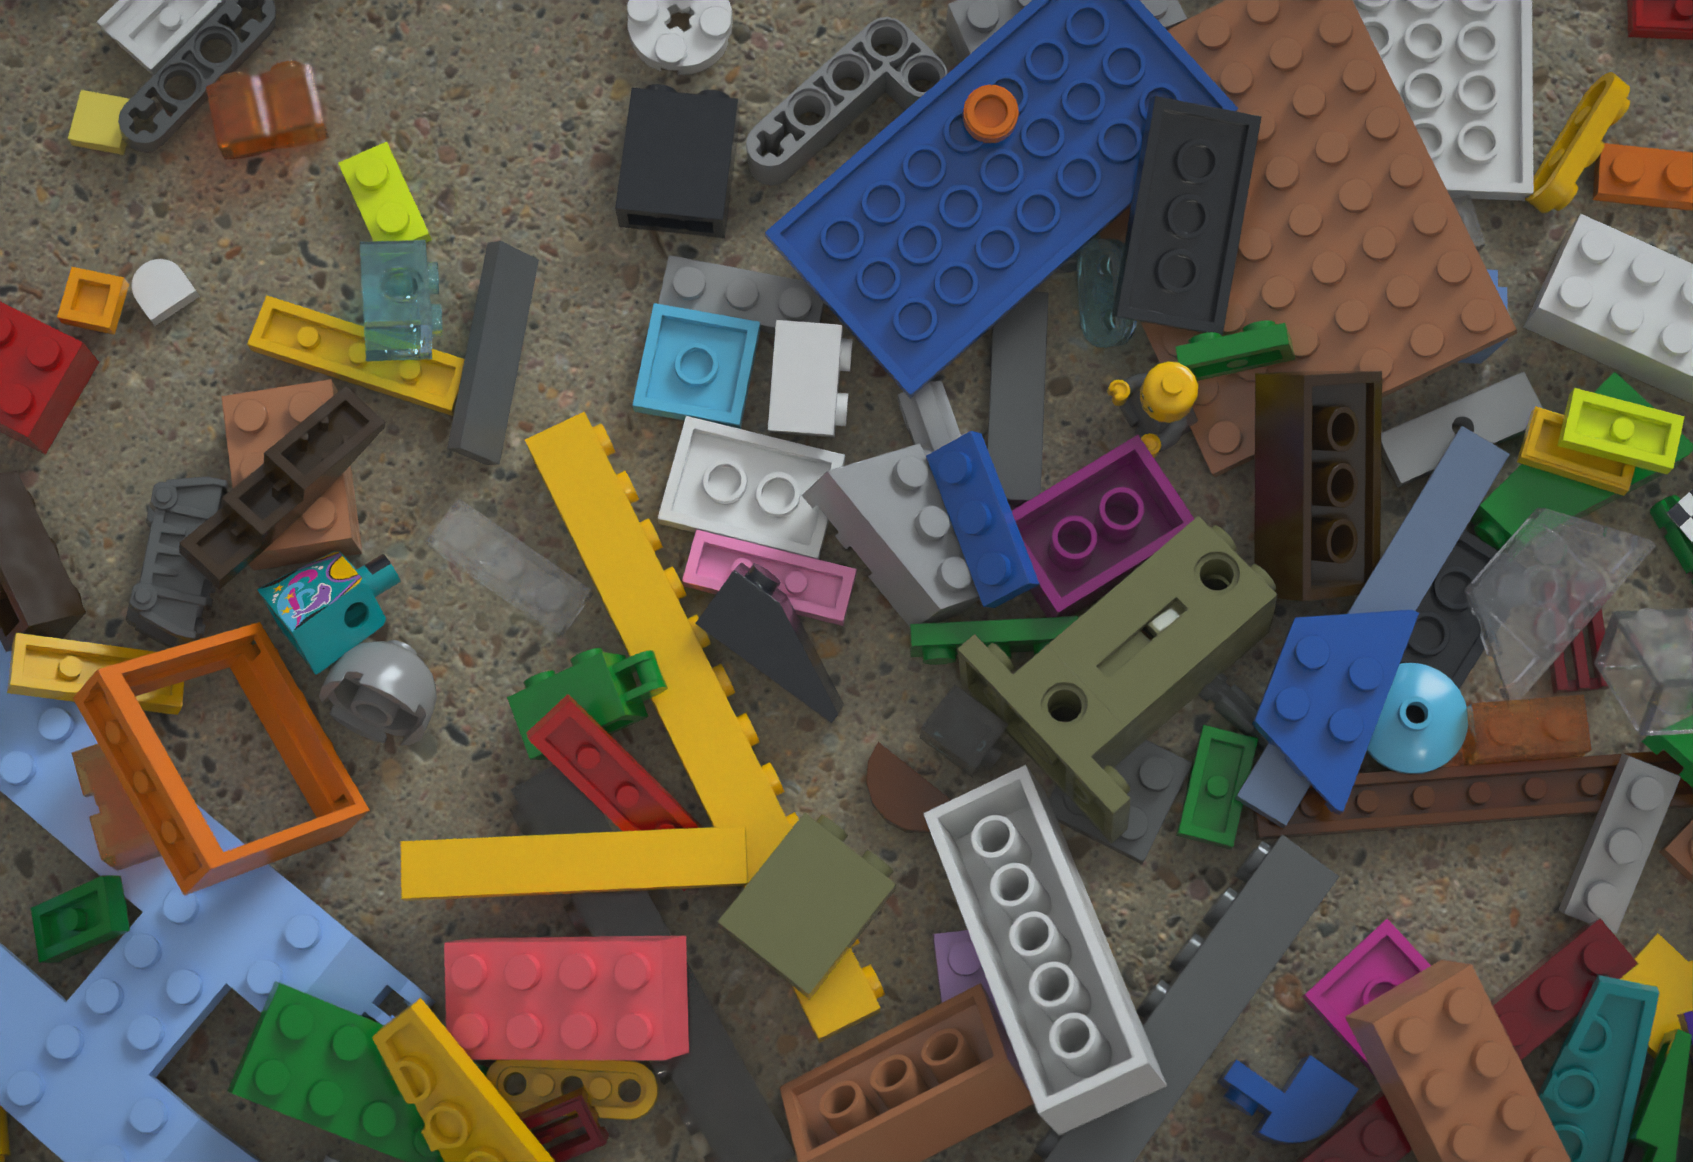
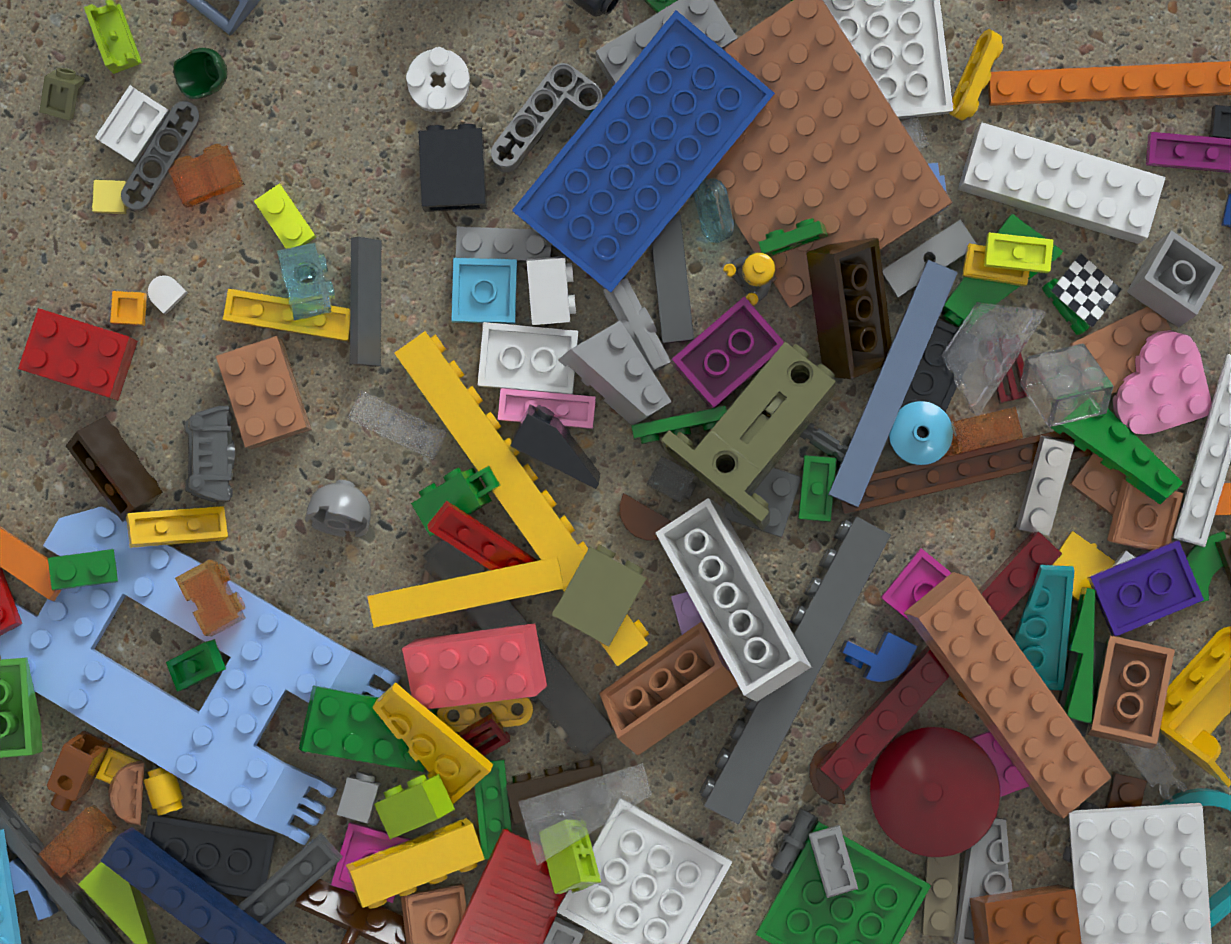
camera: 10 degrees left, 10 degrees up
orange window [73,622,370,896] -> none
dark brown slope [179,386,386,590] -> none
teal torso [257,551,401,675] -> none
blue plate [926,431,1040,608] -> none
orange tile [963,85,1019,143] -> none
black plate [1112,96,1262,335] -> none
blue wing [1252,610,1419,815] -> none

